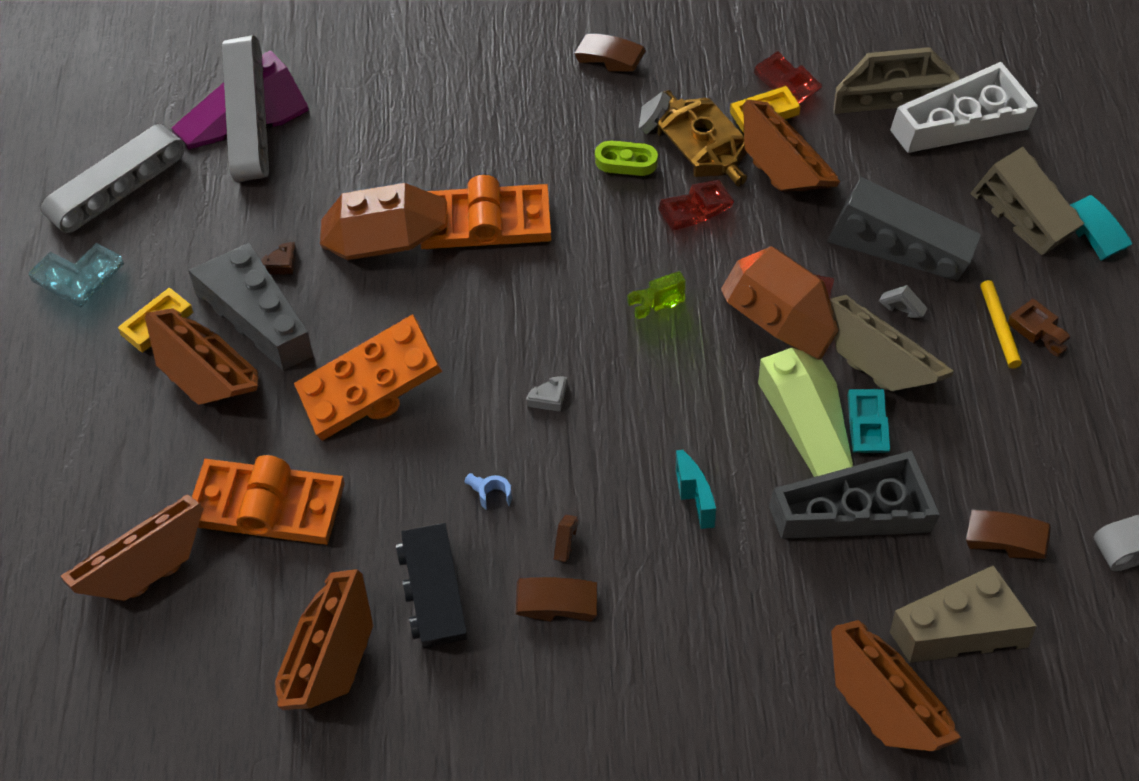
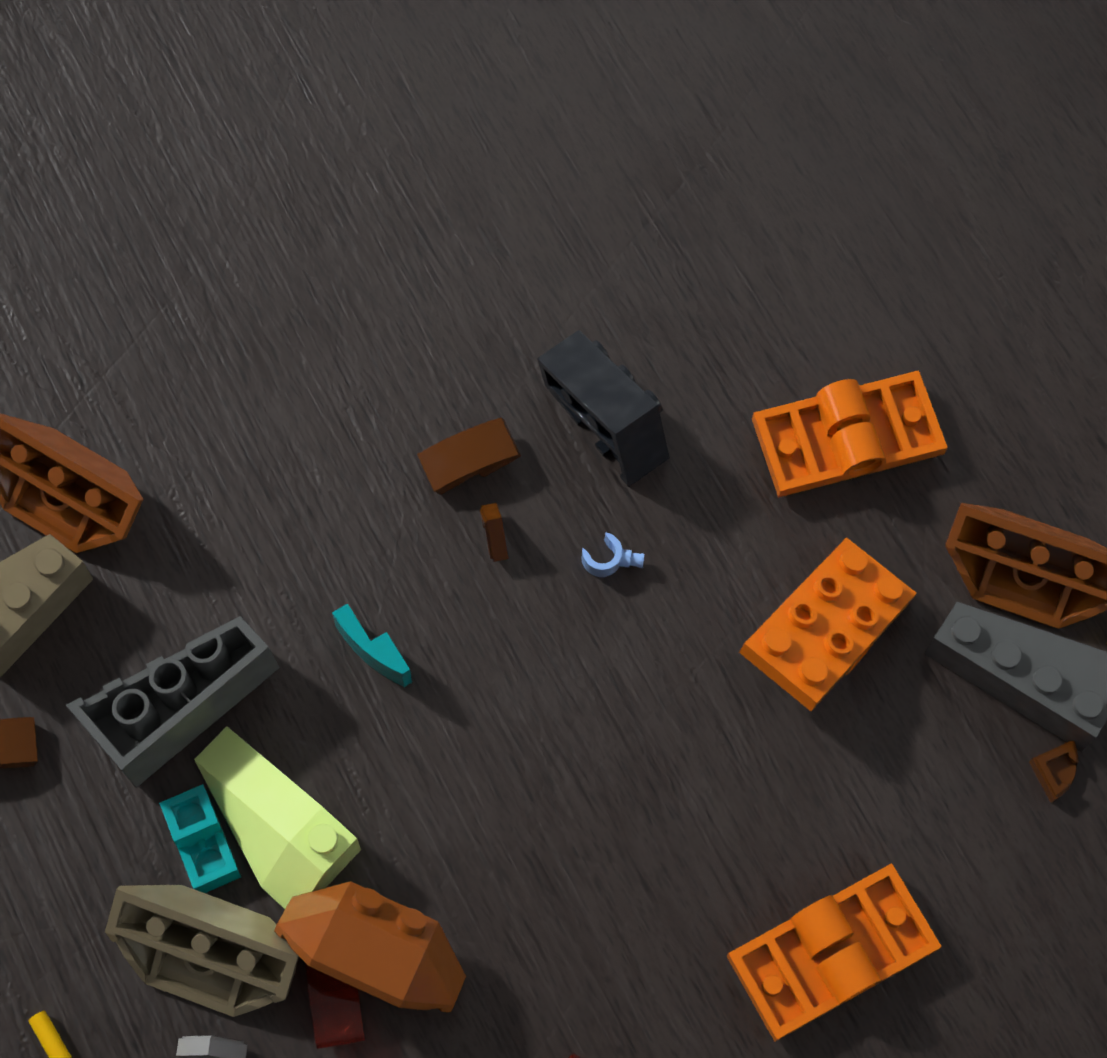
camera: 150 degrees right, 15 degrees up
dark orange wedge [60,494,203,601] -> none
dark orange wedge [275,569,374,710] -> none
dark orange wedge [320,183,447,260] -> none
light grey tile [526,376,567,412] -> none
clear neon green plate [627,271,686,319] -> none

